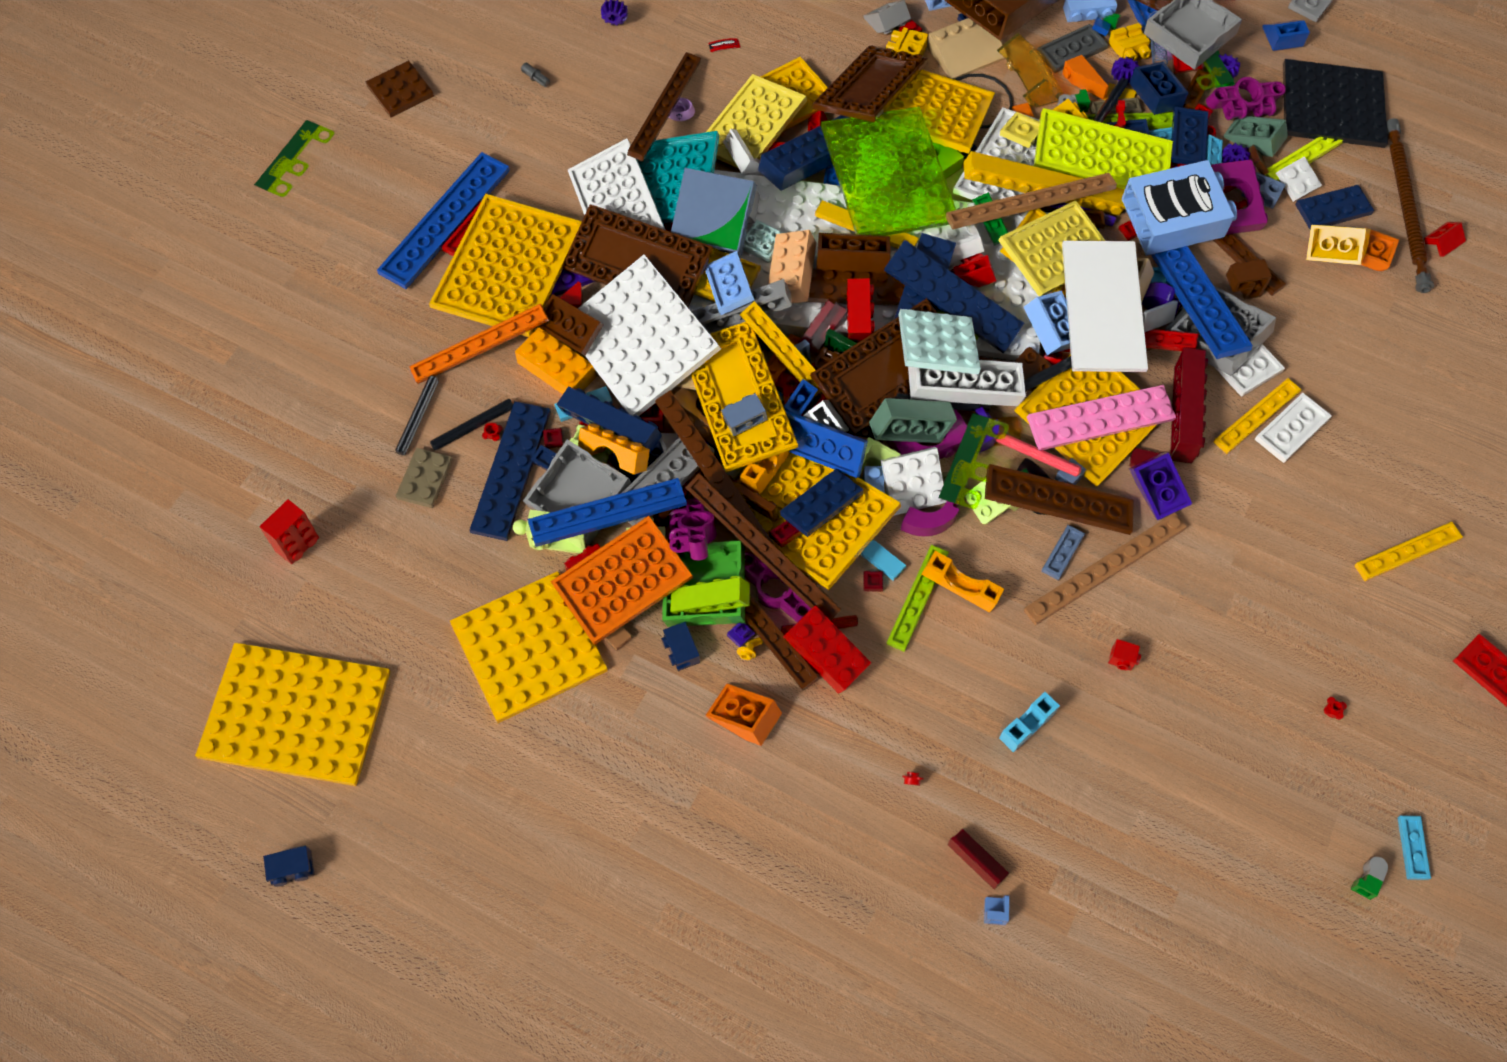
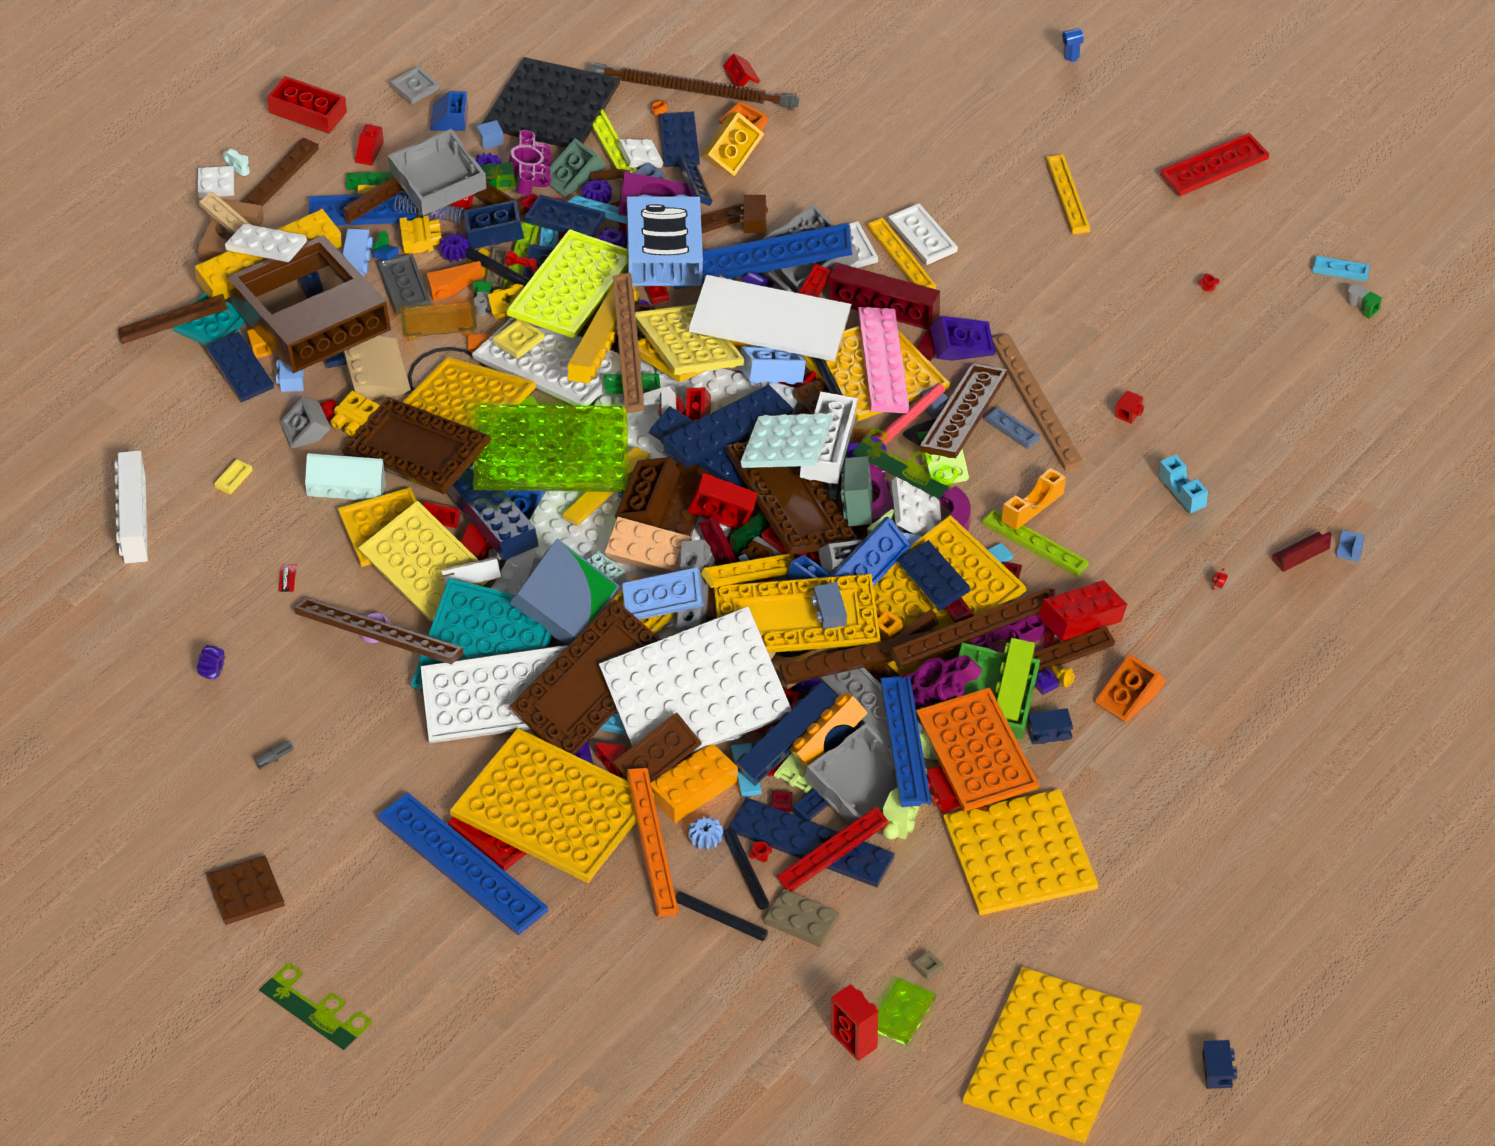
camera: 75 degrees left, 15 degrees down
none -> light aqua slope [305,453,386,500]
none -> medium blue panel [477,120,504,149]
none -> orange tile [650,100,669,116]
none -> dark blue tile [677,156,713,206]
none -> light blue gear [688,815,723,850]
none -> red tile [776,806,889,892]
none -> clear neon green plate [878,978,936,1046]
none -> dark tan plate [913,951,943,980]

